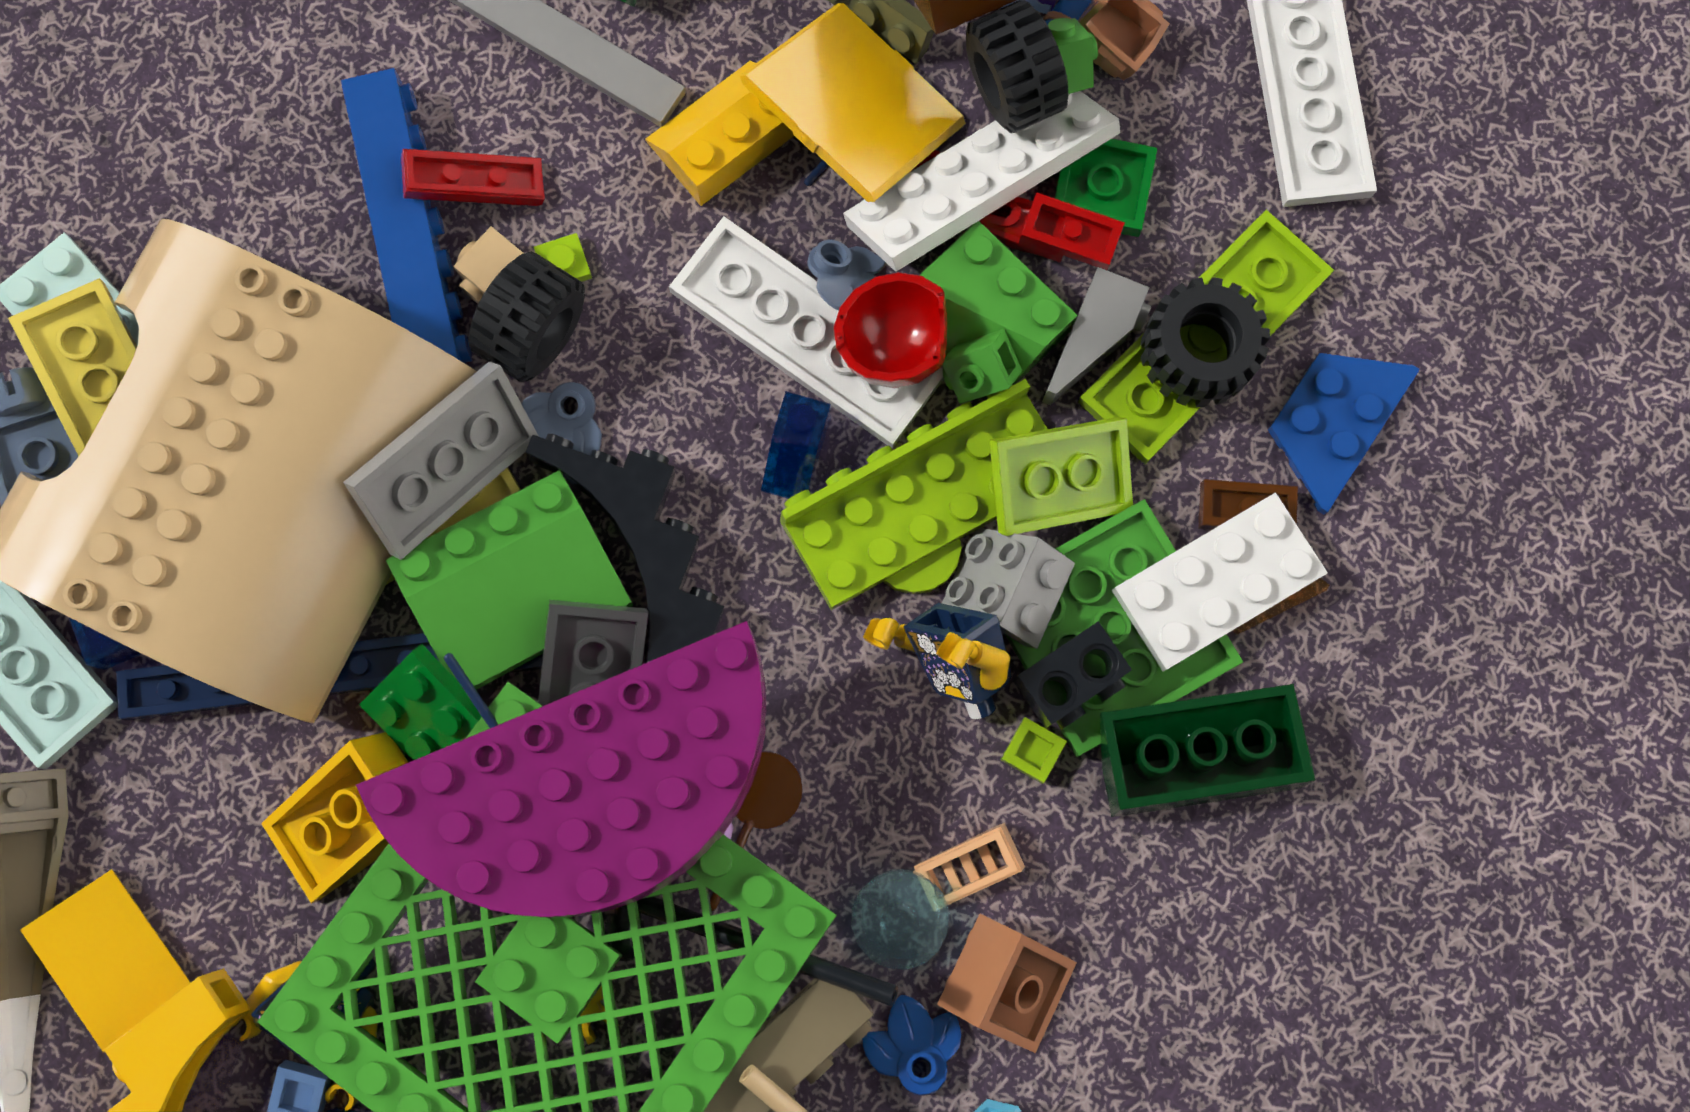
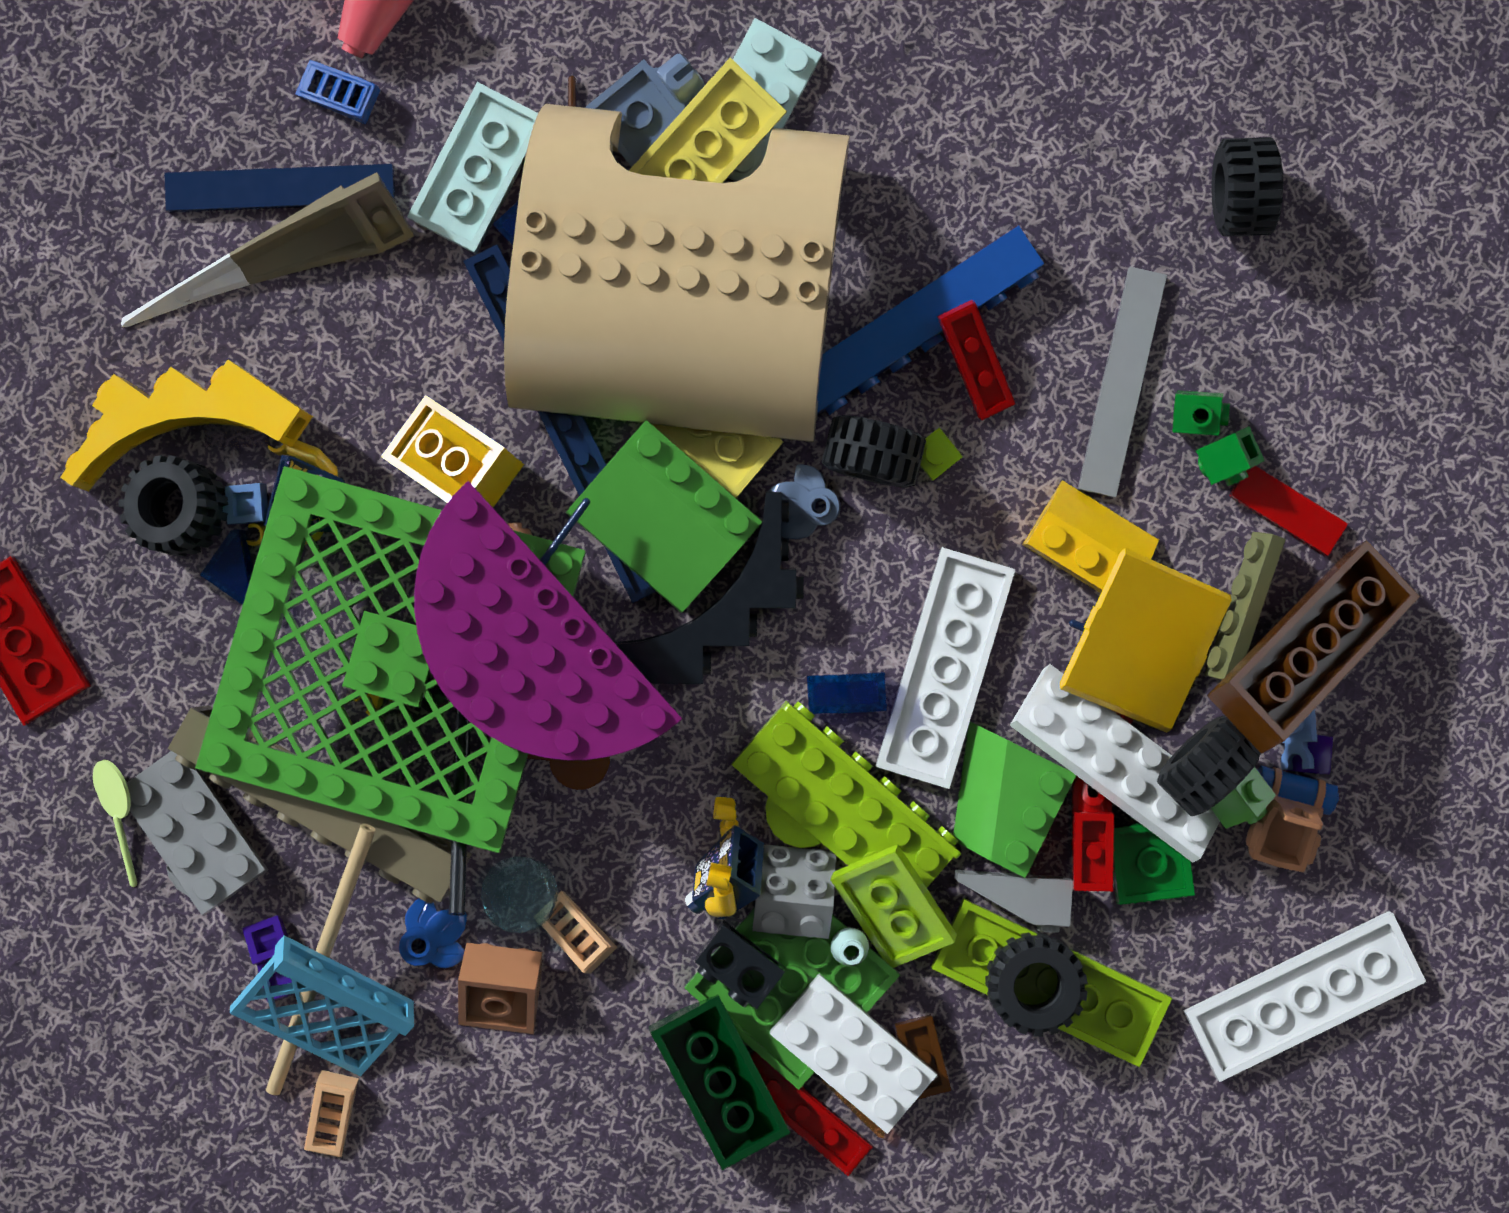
camera: 65 degrees right, 10 degrees up
yellow tile [20,869,191,1053] -> none
light grey plate [343,362,539,560] -> none
green plate [359,644,482,761] -> none
tan brick [454,226,523,304] -> none
dark grey plate [538,599,648,706] -> none
sand blue plate [807,240,885,311] -> none
red cylinder [834,272,947,389] -> none
bright green brick [942,329,1022,404] -> none
lime plate [1000,717,1067,784] -> none
blue wing [1268,353,1420,515] -> none
none -> red tile [750,1050,873,1176]
none -> light aqua cone [831,927,869,966]

